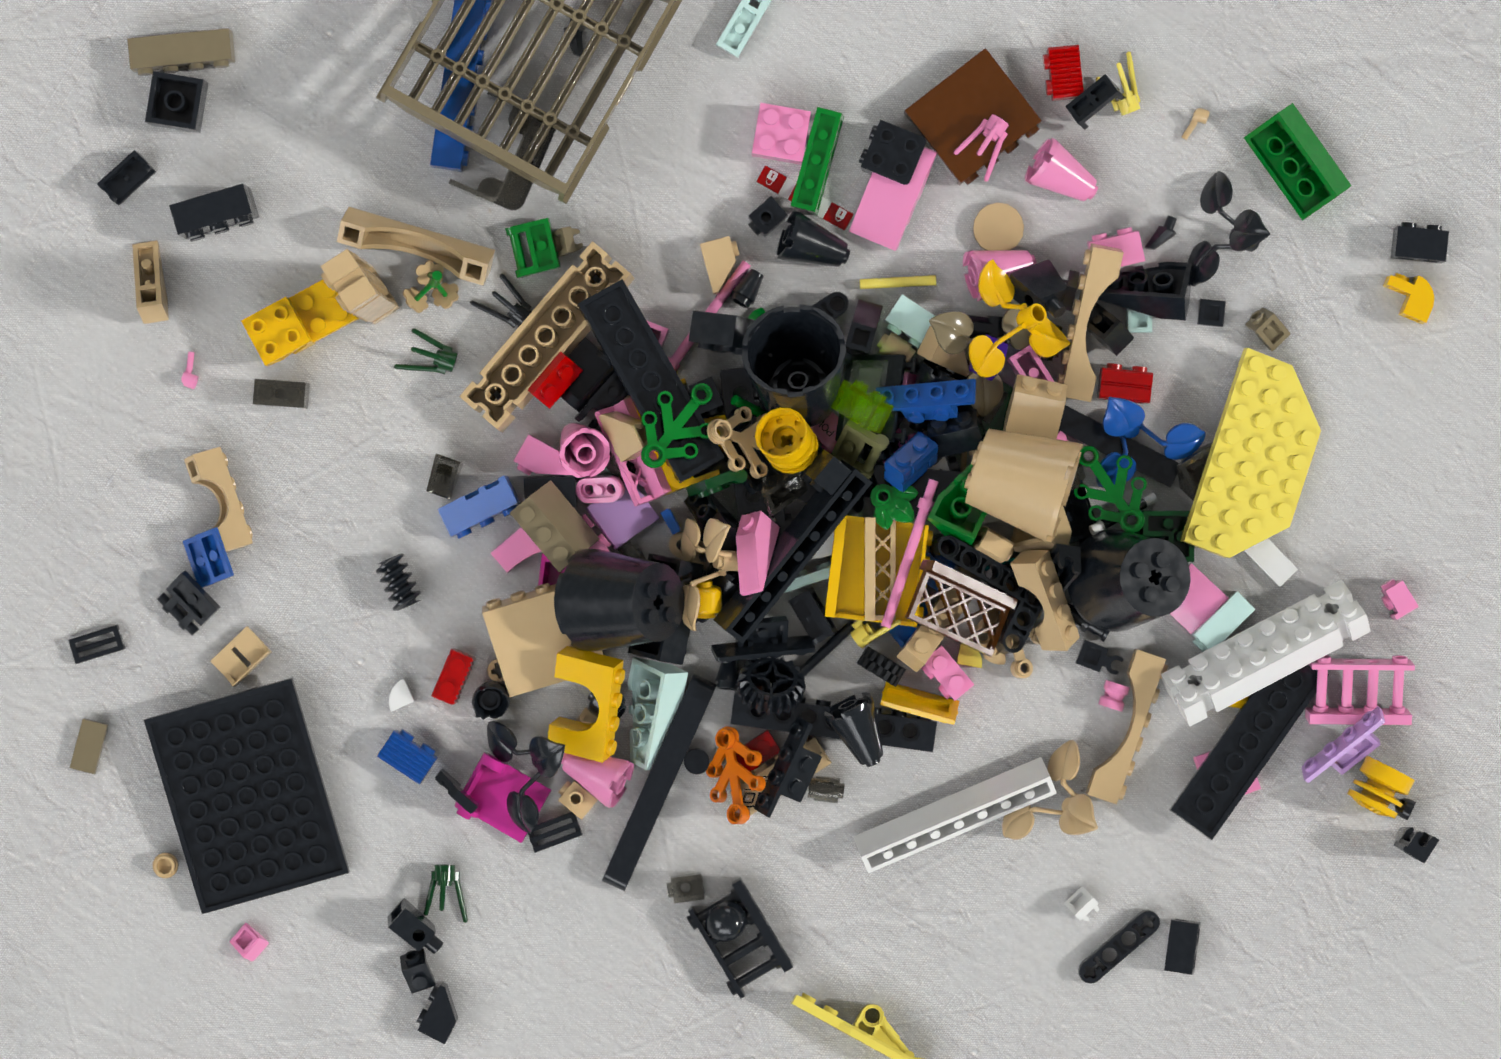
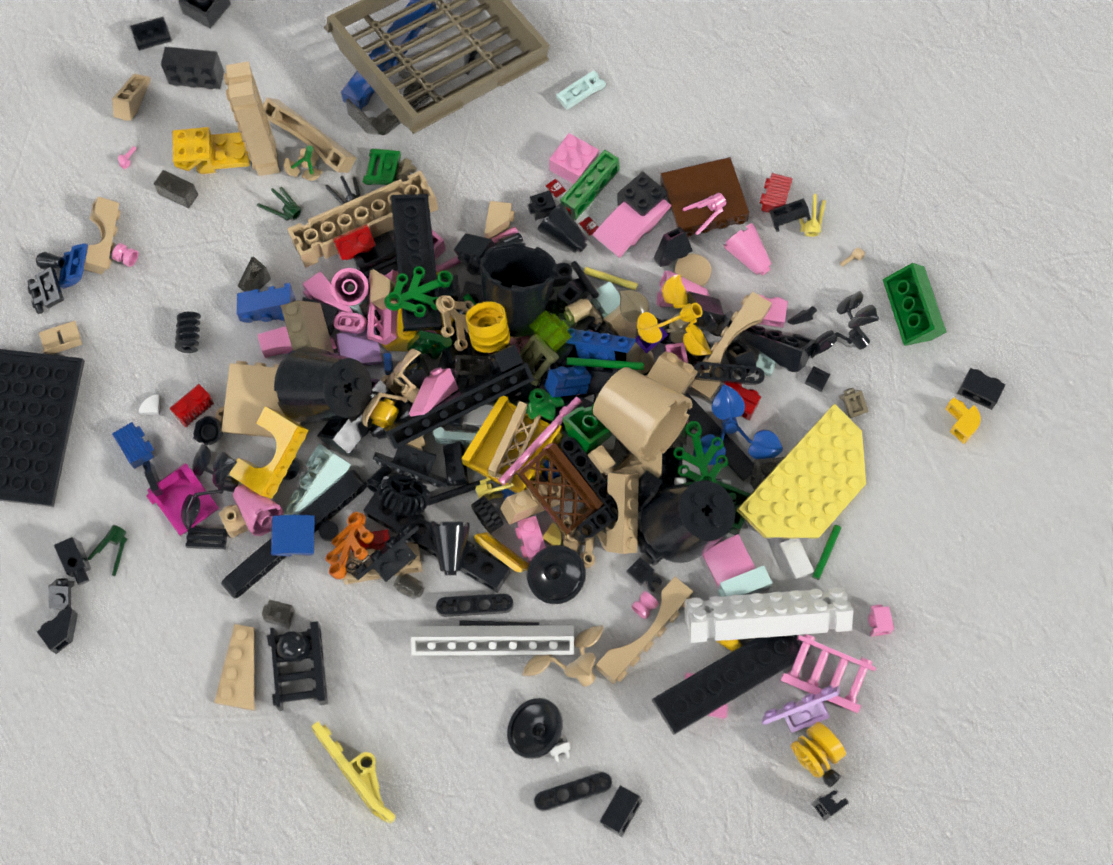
camera: 25 degrees right, 20 degrees down
none -> black cone [36,252,65,270]
none -> bright pink wheel [112,243,138,267]
none -> tan wing [214,624,255,711]
none -> blue slope [271,515,315,557]
none -> black beam [436,594,514,617]
none -> black bar [459,620,539,626]
none -> black dish [507,698,563,759]
none -> black dish [527,545,586,604]
none -> tan brick [564,298,593,324]
none -> green bar [567,357,644,370]
none -> black bar [571,261,599,299]
none -> black slope [654,227,693,267]
none -> black beam [693,362,765,385]
none -> green bar [812,525,841,580]

